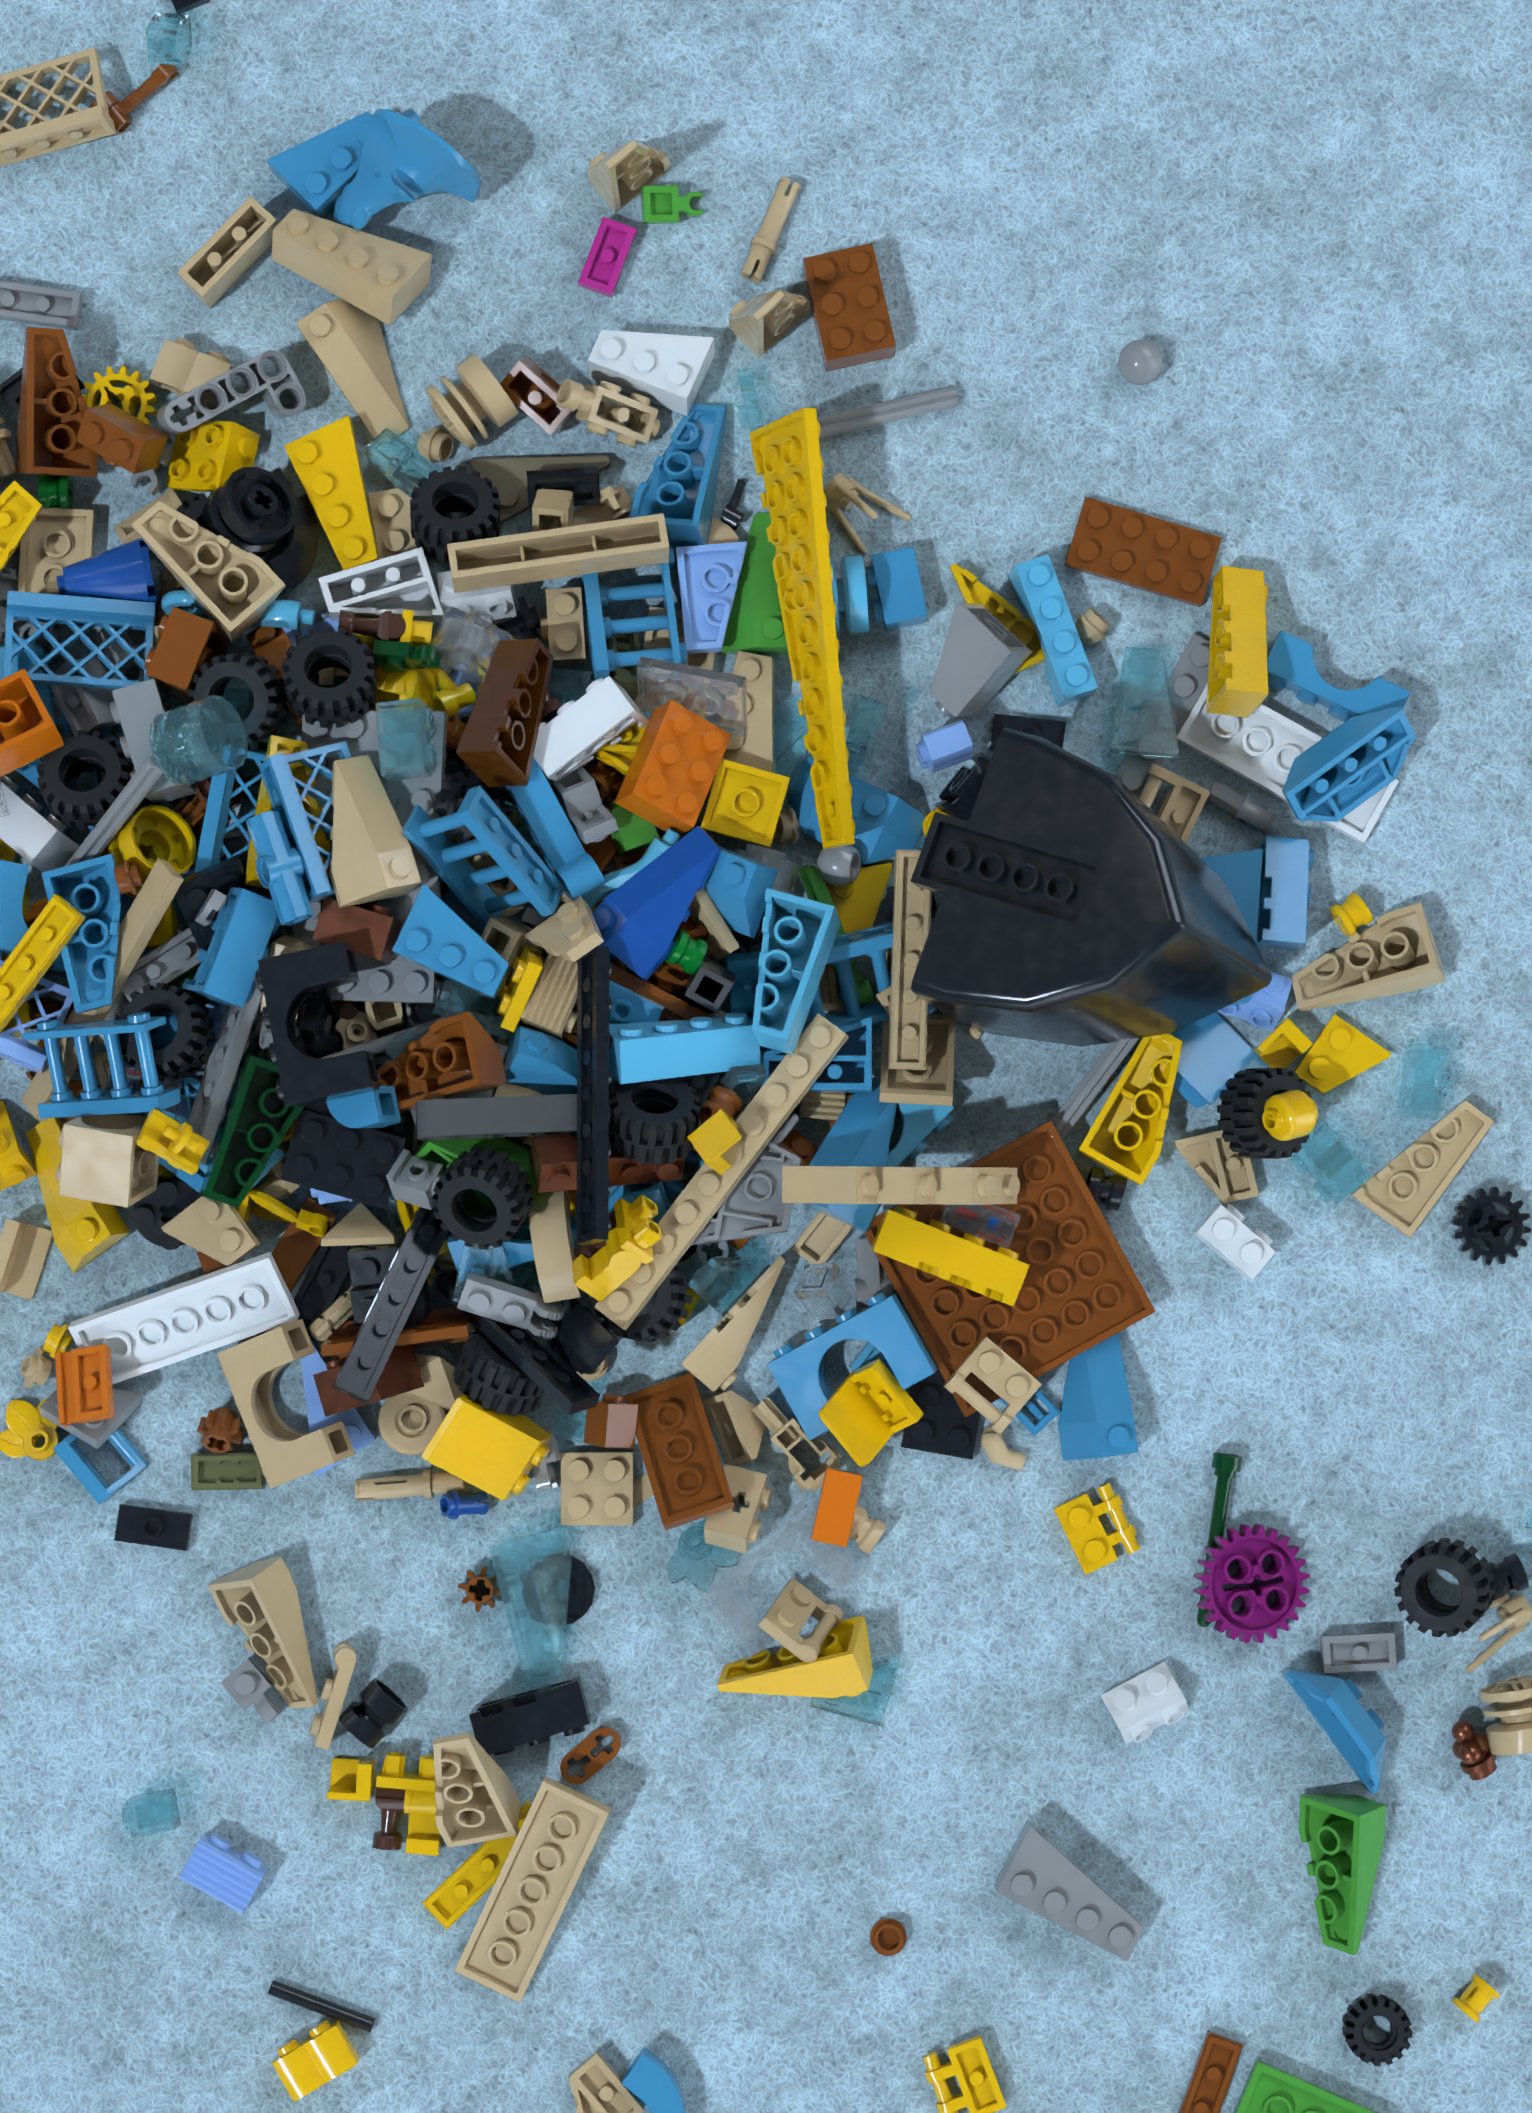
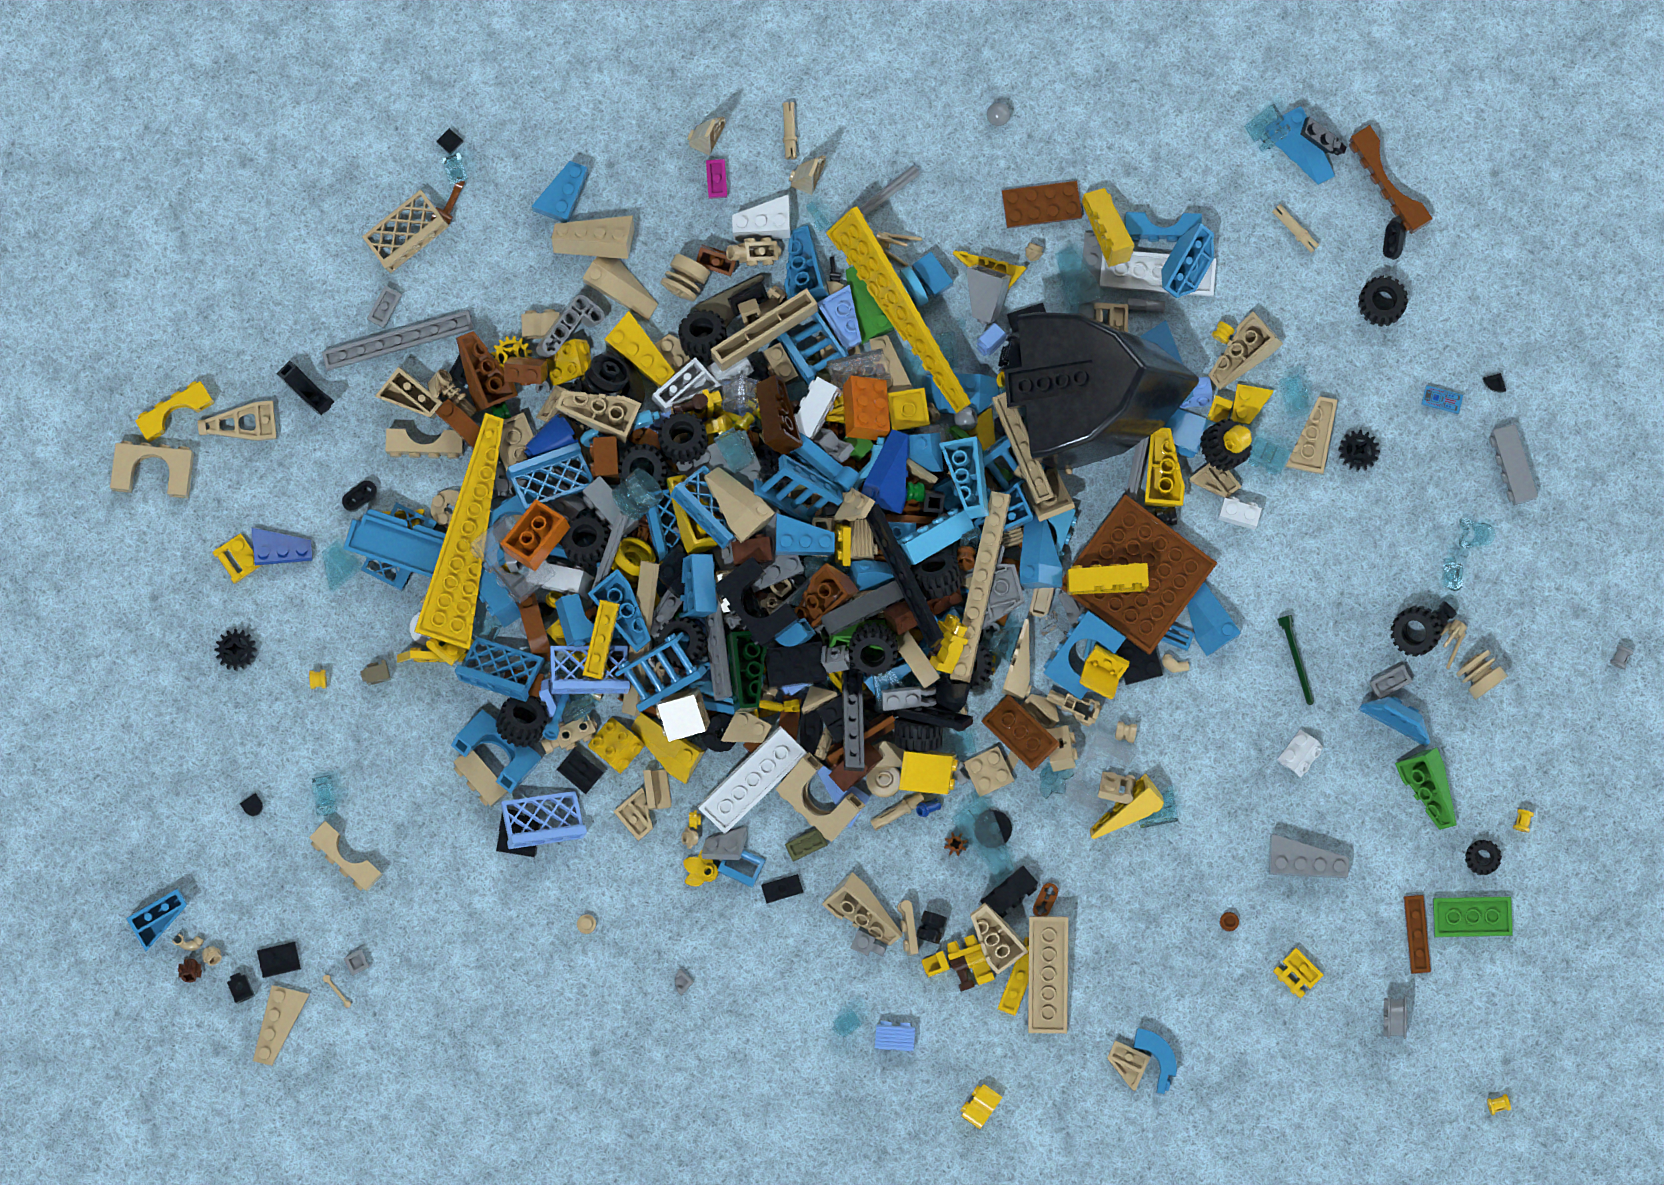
camera: 25 degrees left, 5 degrees down
orange plate [55,1344,115,1426] -> none
dark orange plate [114,860,143,895] -> none
yellow hips [136,1108,210,1175] -> none
tan brick [177,196,278,309] -> none
light grey tile [194,889,228,927] -> none
dark orange gear [197,1408,245,1453] -> none
dark azure piece [246,810,314,926] -> none
black bar [268,1980,376,2032] -> none
dark azure animal [333,109,482,230] -> none
clear light blue slope [364,428,439,498] -> none
dark green plate [372,640,442,672] -> none
tan plate [417,427,454,463] -> none
dark orange brick [584,1393,638,1448] -> none
bright green plate [641,185,704,224] -> none
yellow panel [687,1109,742,1175] -> none
tan arch [782,1166,1020,1205] -> none
dark orange brick [802,243,896,372] -> none
orange tile [810,1467,863,1547] -> none
clear tile [939,1204,1021,1249] -> none
tan plate [944,1336,1042,1434] -> none
medium azure arch [1008,554,1098,708] -> none
yellow plate [1053,1482,1141,1575] -> none
magenta gear [1193,1524,1310,1643] -> none
dark azure wedge [1257,836,1314,950] -> none
copper piece [1452,1720,1497,1780] -> none

